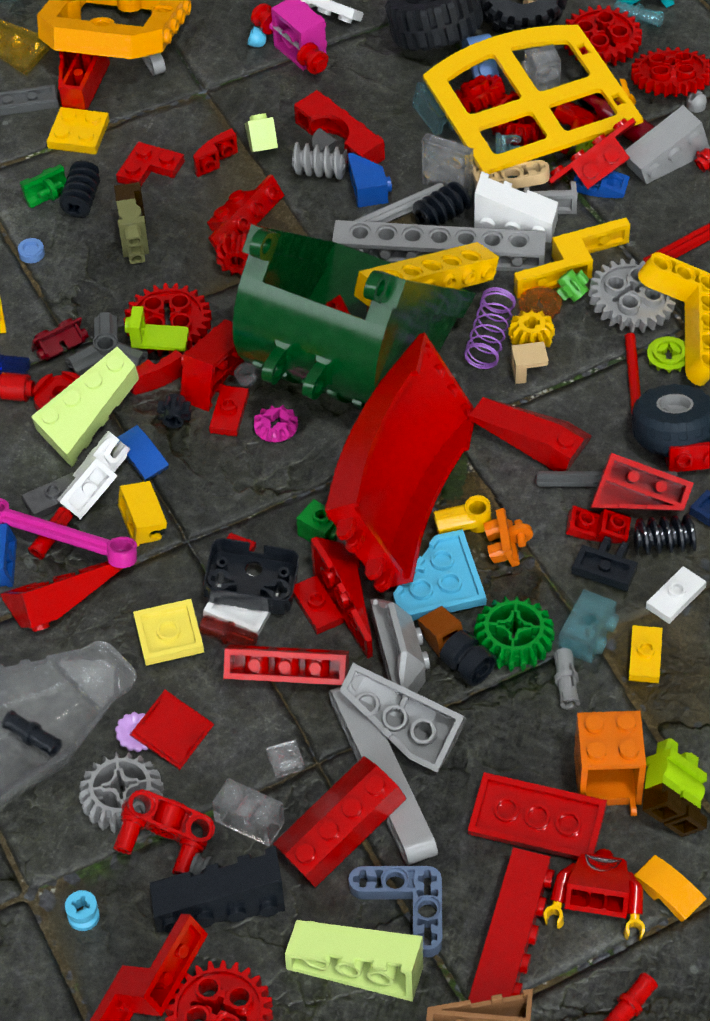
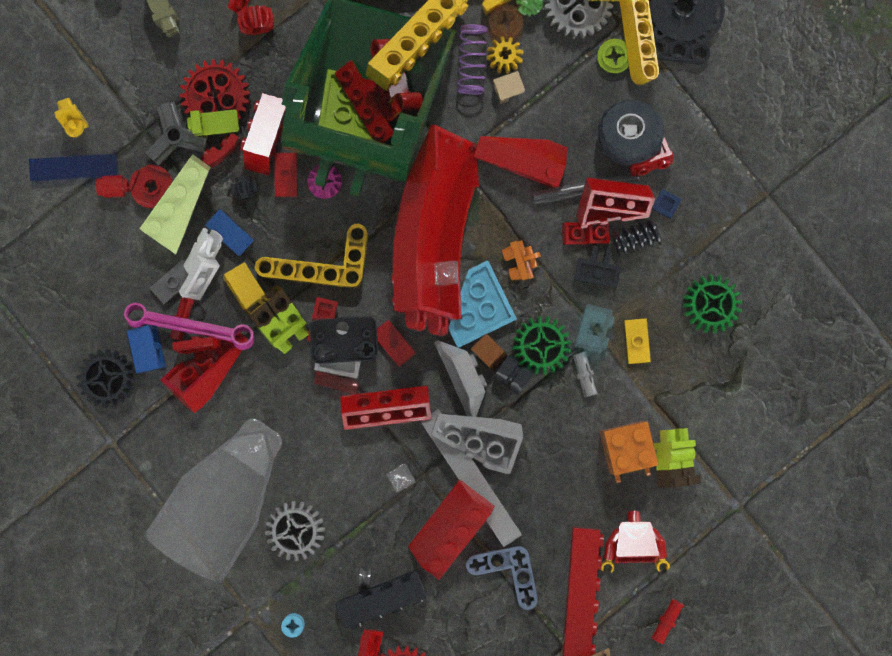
camera: 15 degrees left, 35 degrees up
black pin [2,710,62,757] -> none
medium blue tile [18,238,45,264] -> none
dark red hinge [31,317,89,361] -> none
red piece [113,789,215,875] -> none
lavender piece [115,712,149,752] -> none
red piece [130,690,214,770] -> none
light yellow plate [133,599,204,666] -> none
clear brick [212,778,285,847] -> none
yellowish green wedge [285,920,423,1002] -> none
green brick [296,499,338,543] -> none
red wedge [311,537,373,659] -> none
yellow piece [433,495,492,534] -> none
red plate [468,772,607,860] -> none
red bar [625,333,641,414] -> none
light orange slope [634,855,707,922] -> none
white plate [646,566,707,624] -> none
none -> red plate [172,336,222,355]
none -> hips [243,285,309,354]
none -> yellow beam [255,224,368,288]
none -> clear tile [435,261,458,286]

